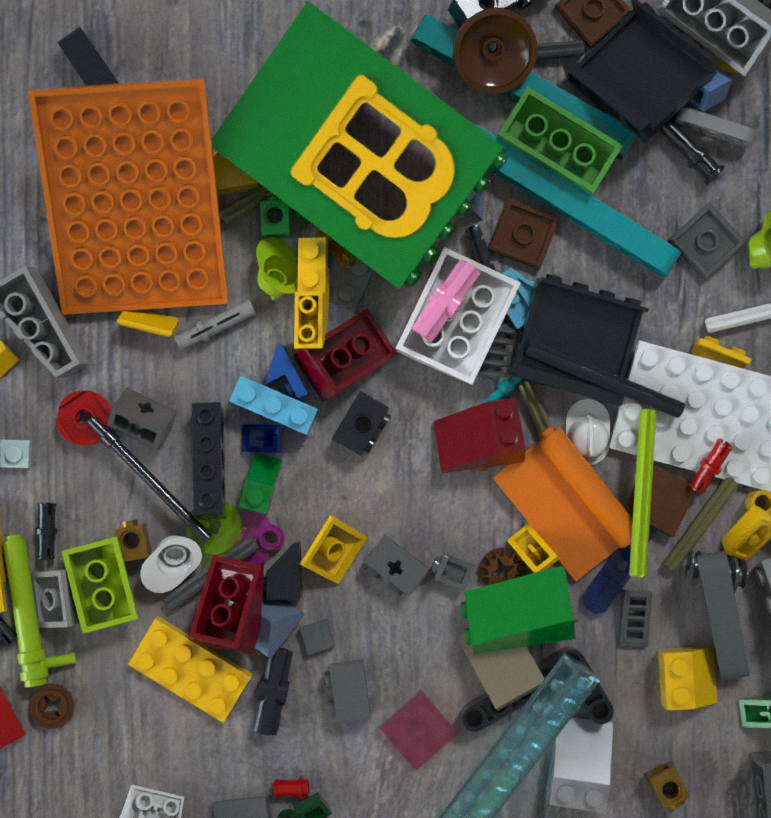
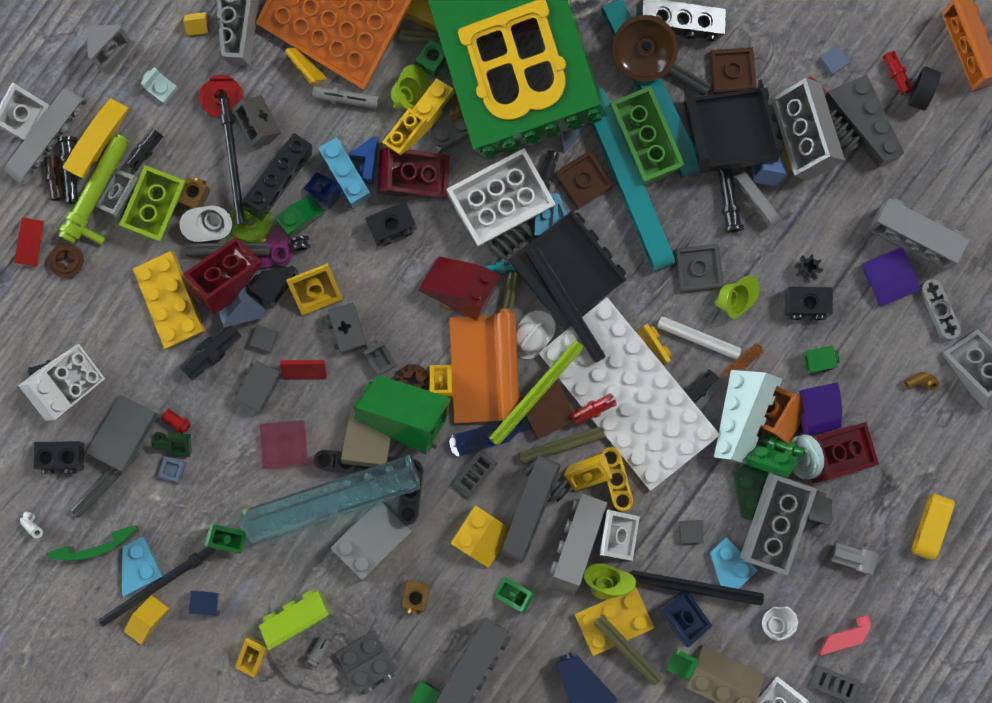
camera: 40 degrees right, 5 degrees down
bright pink piece [411,259,481,343] -> none
none -> red slope [280,360,327,380]
none -> black bush [290,236,311,251]

